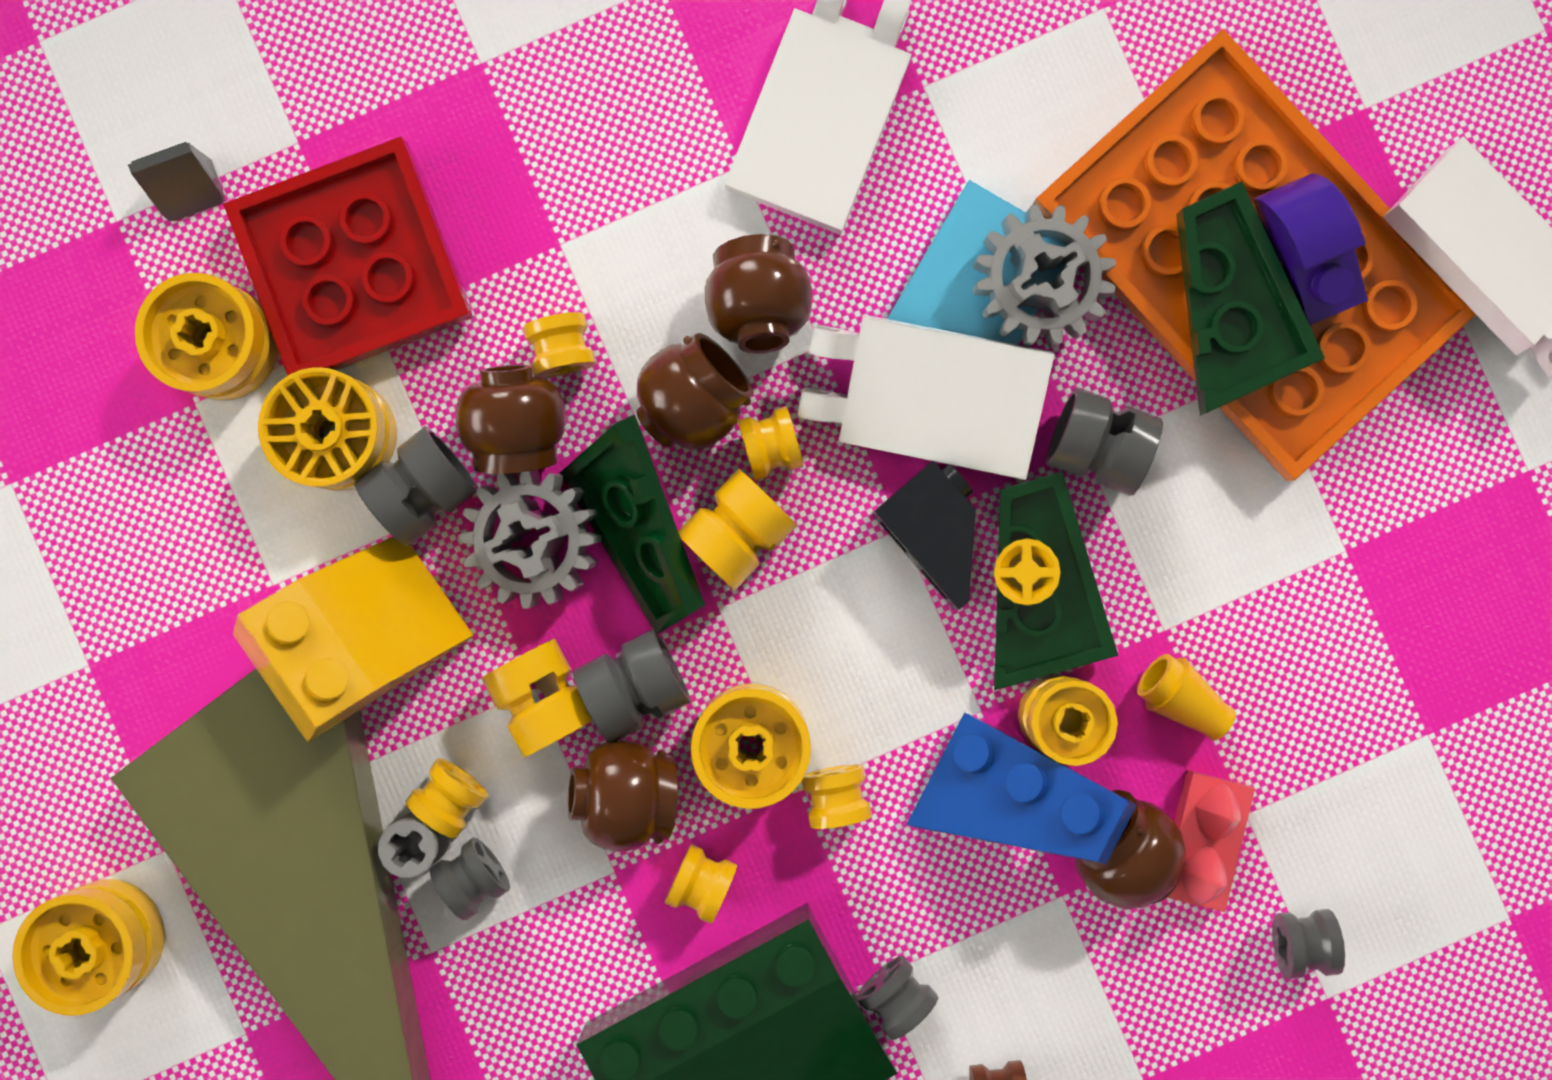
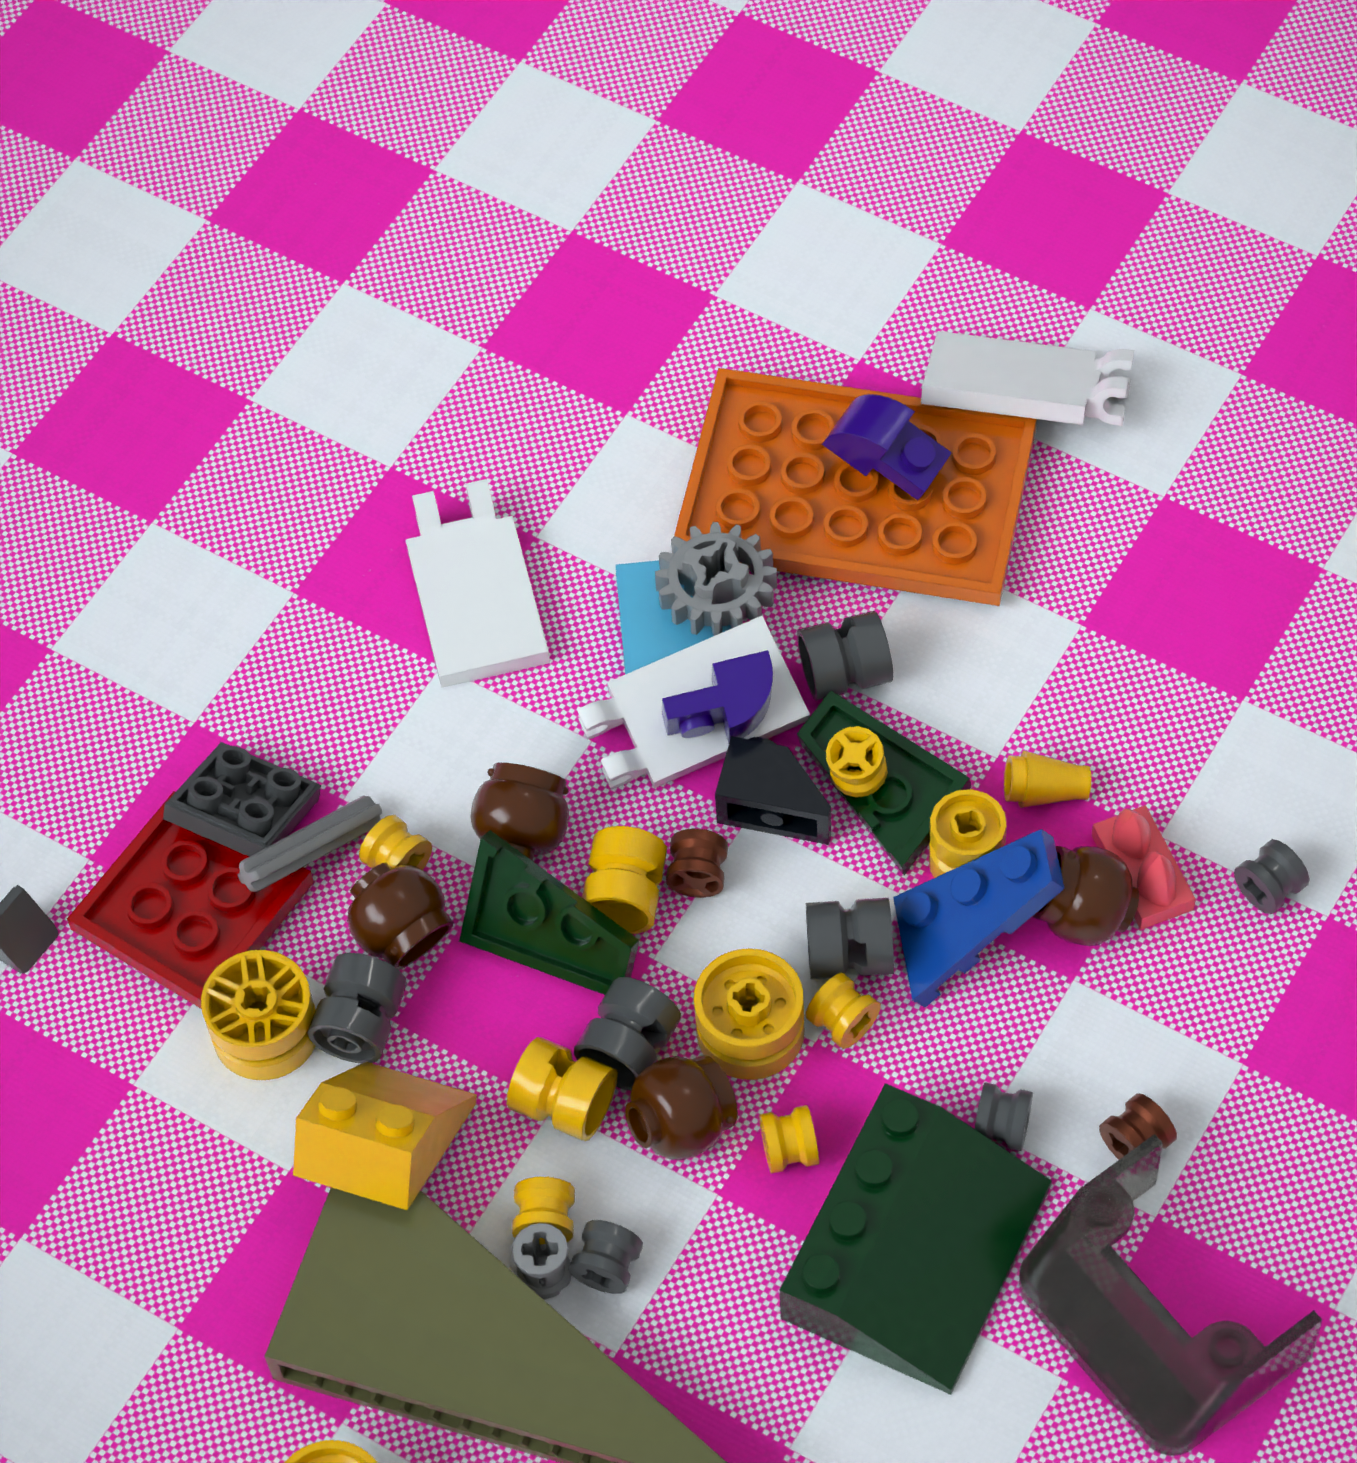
camera: 30 degrees left, 30 degrees down
yellow wheel [135,273,279,400] -> none
light grey gear [458,470,601,609] -> none
reddish brown piece [704,234,812,354] -> none
yellow wheel [738,406,804,481] -> none
dark green wing [1176,181,1325,415] -> none
none -> dark grey tile [163,742,321,857]
none -> light grey axle [238,796,382,892]
none -> dark purple brick [662,650,773,744]
none -> copper wheel [666,829,728,898]
none -> dark grey wheel [806,898,894,979]

